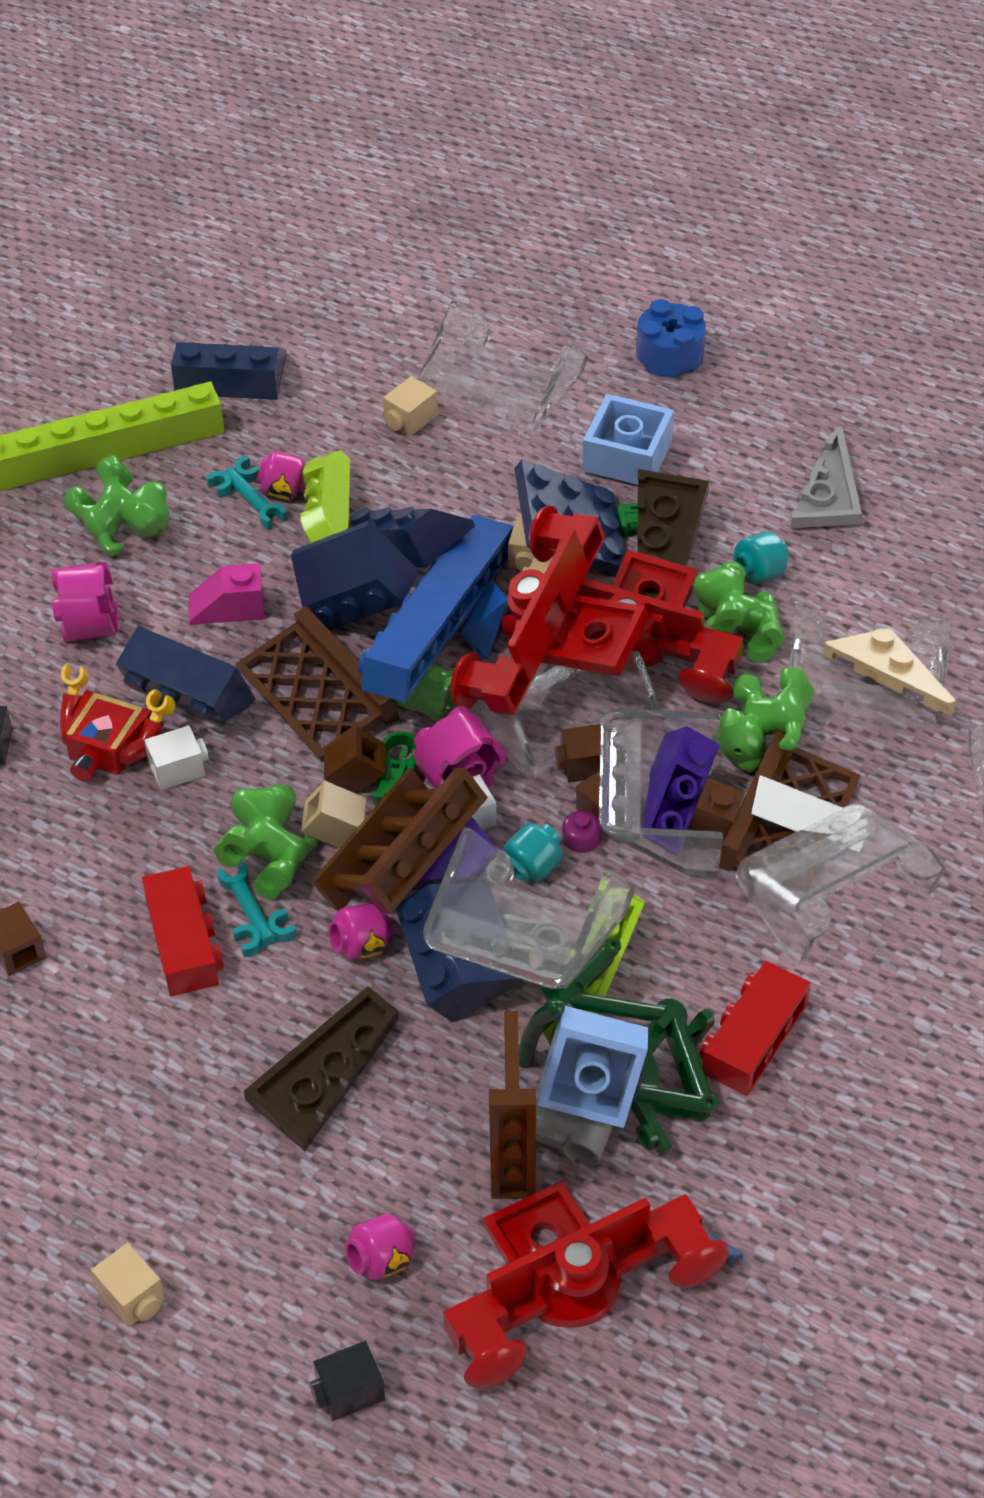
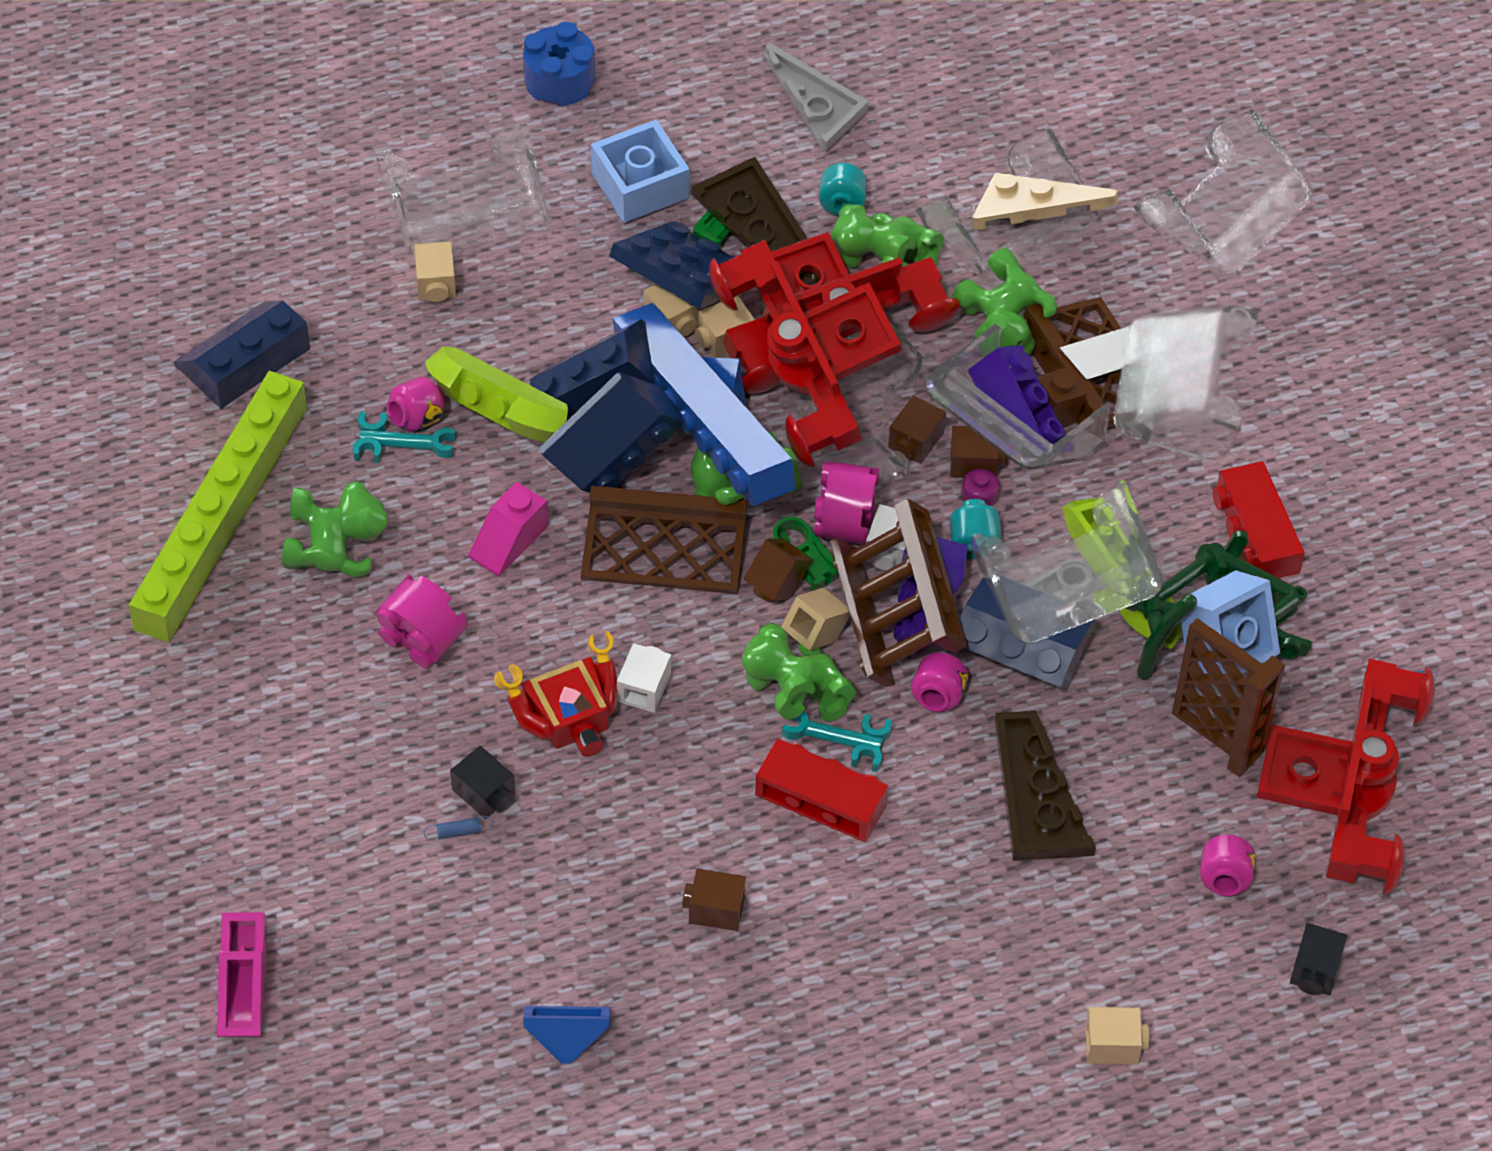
camera: 50 degrees left, 5 degrees up
dark blue slope [115,625,256,722] -> none

